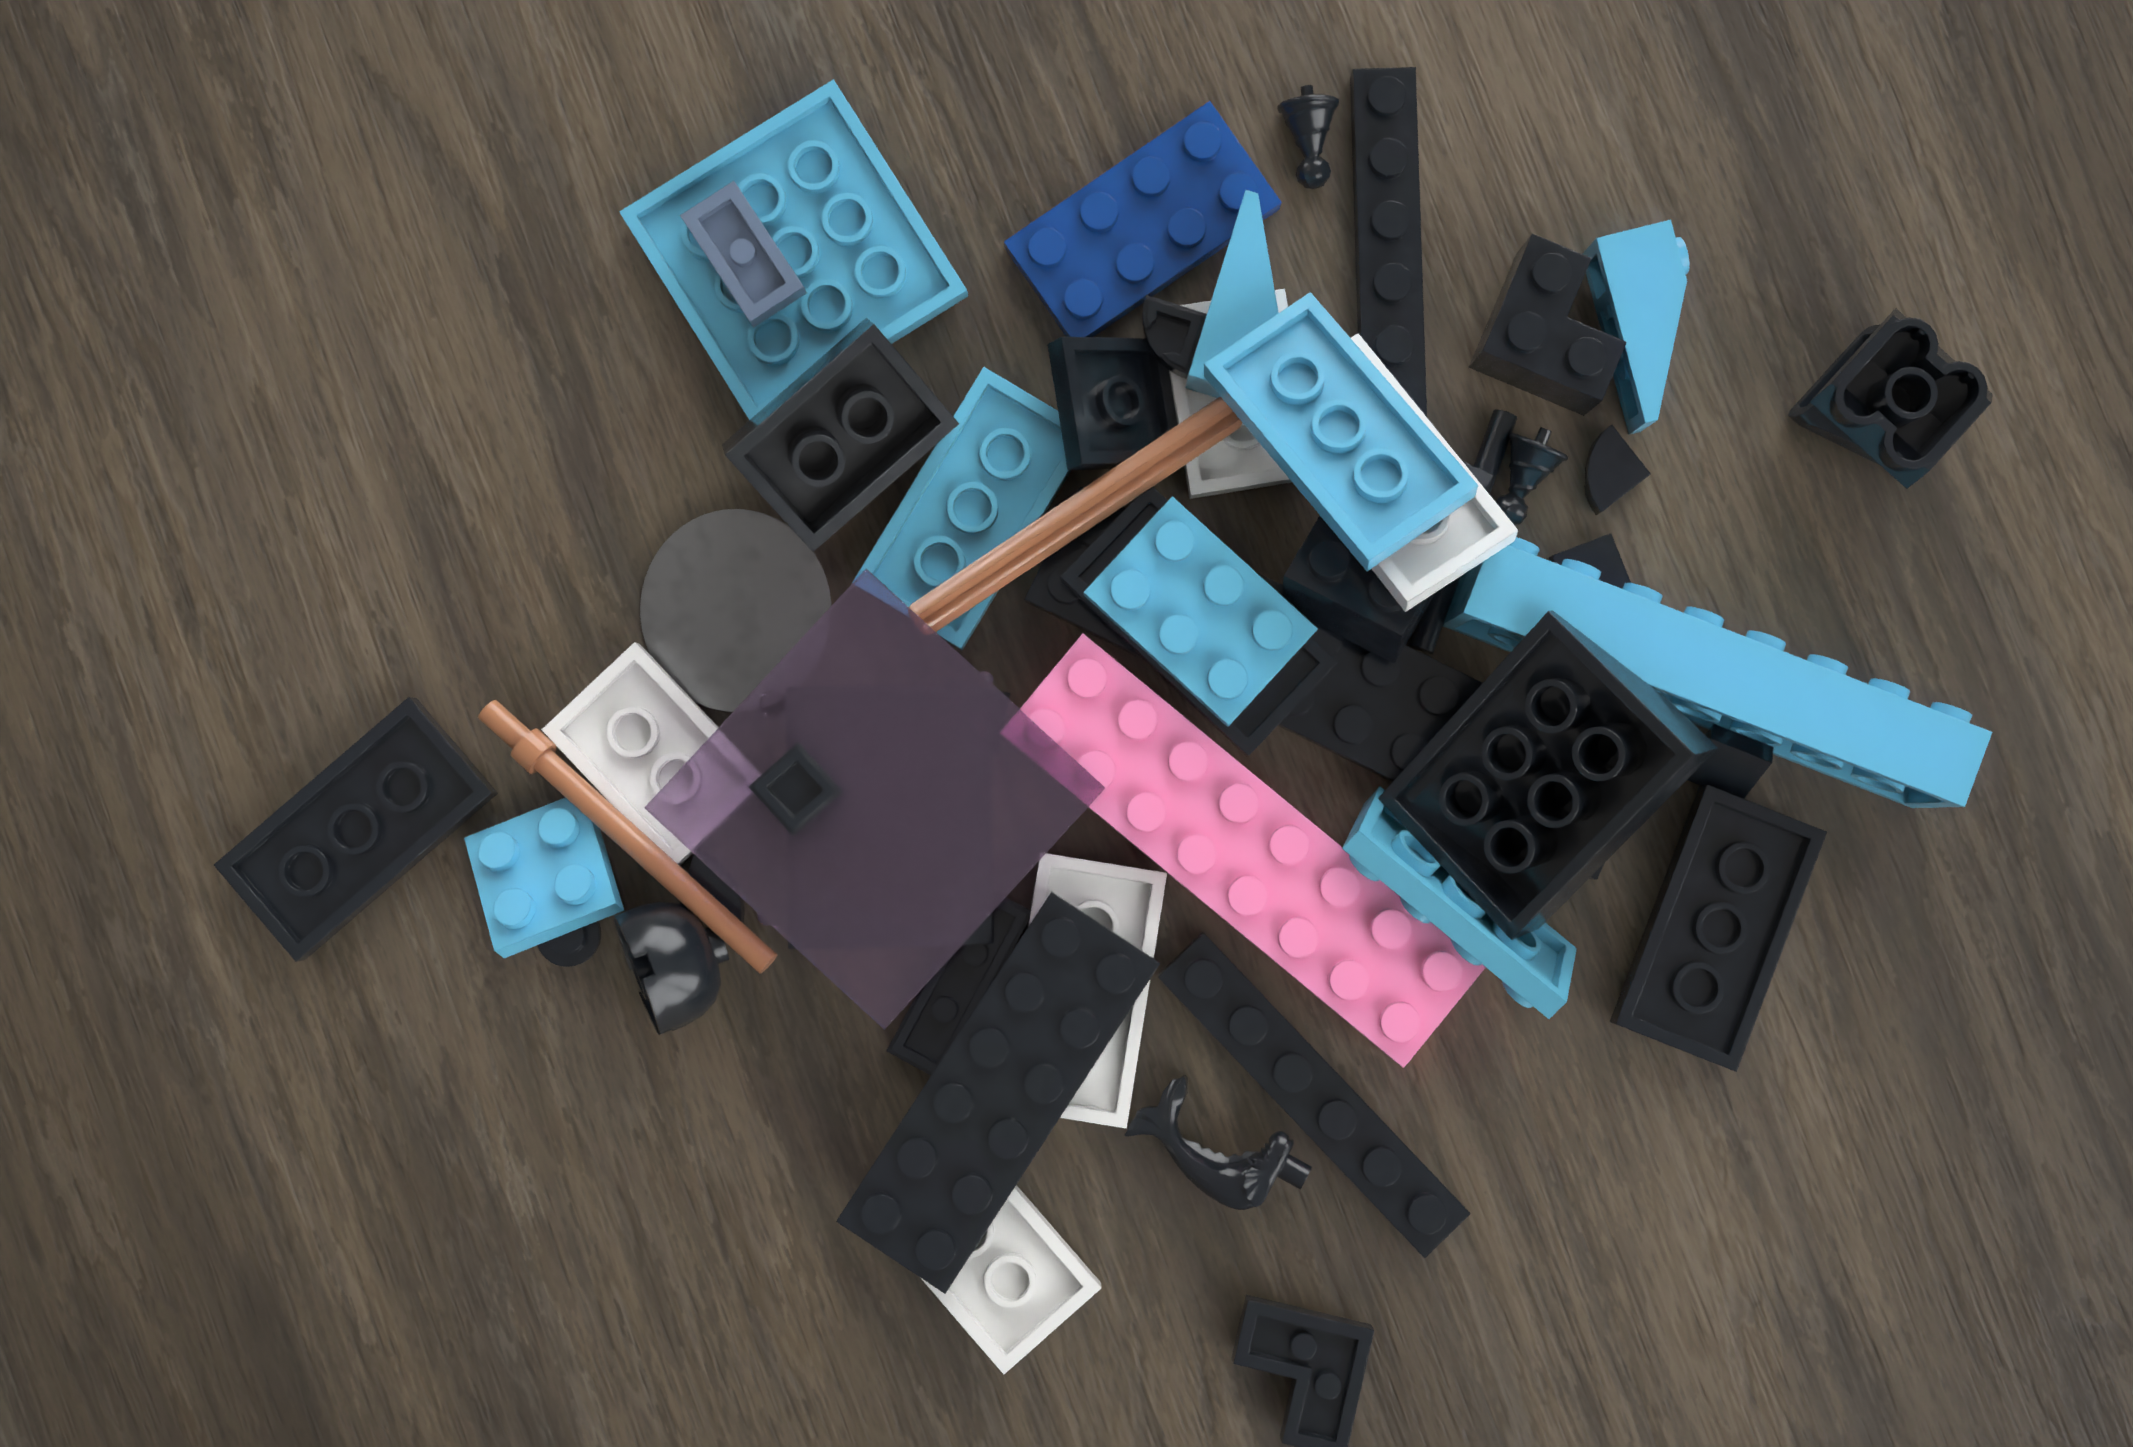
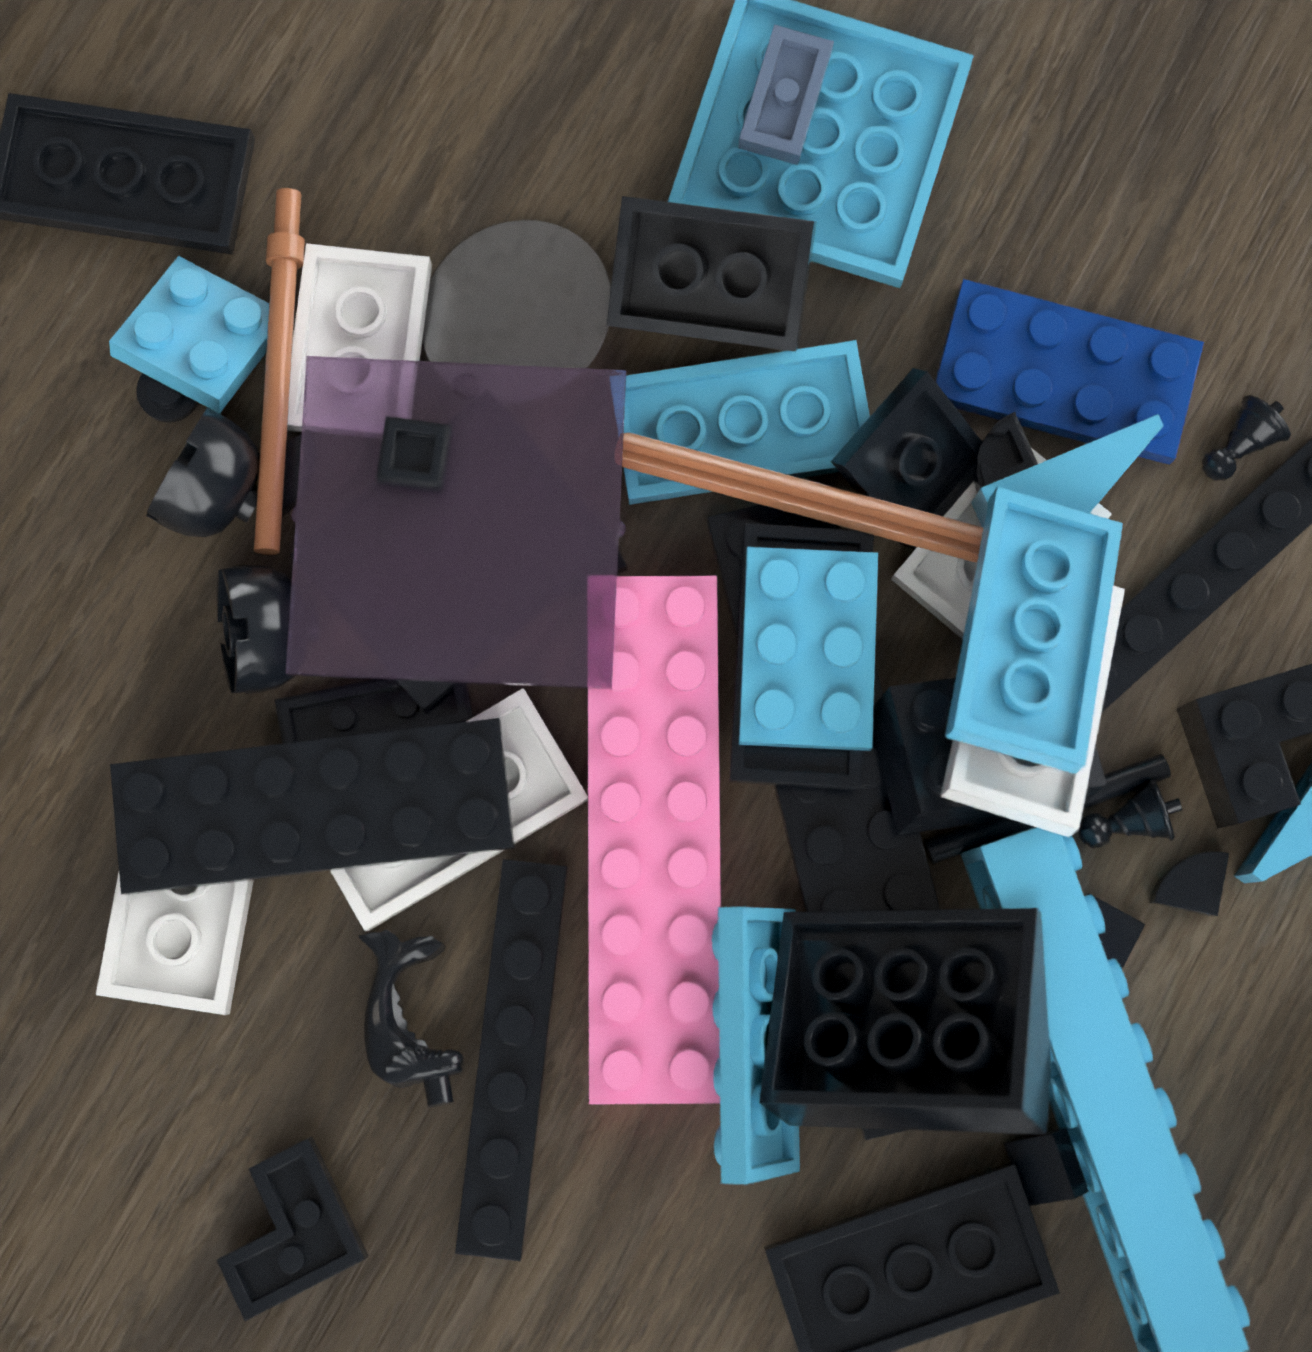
camera: 45 degrees right, 5 degrees down
none -> black cylinder [216,565,320,694]

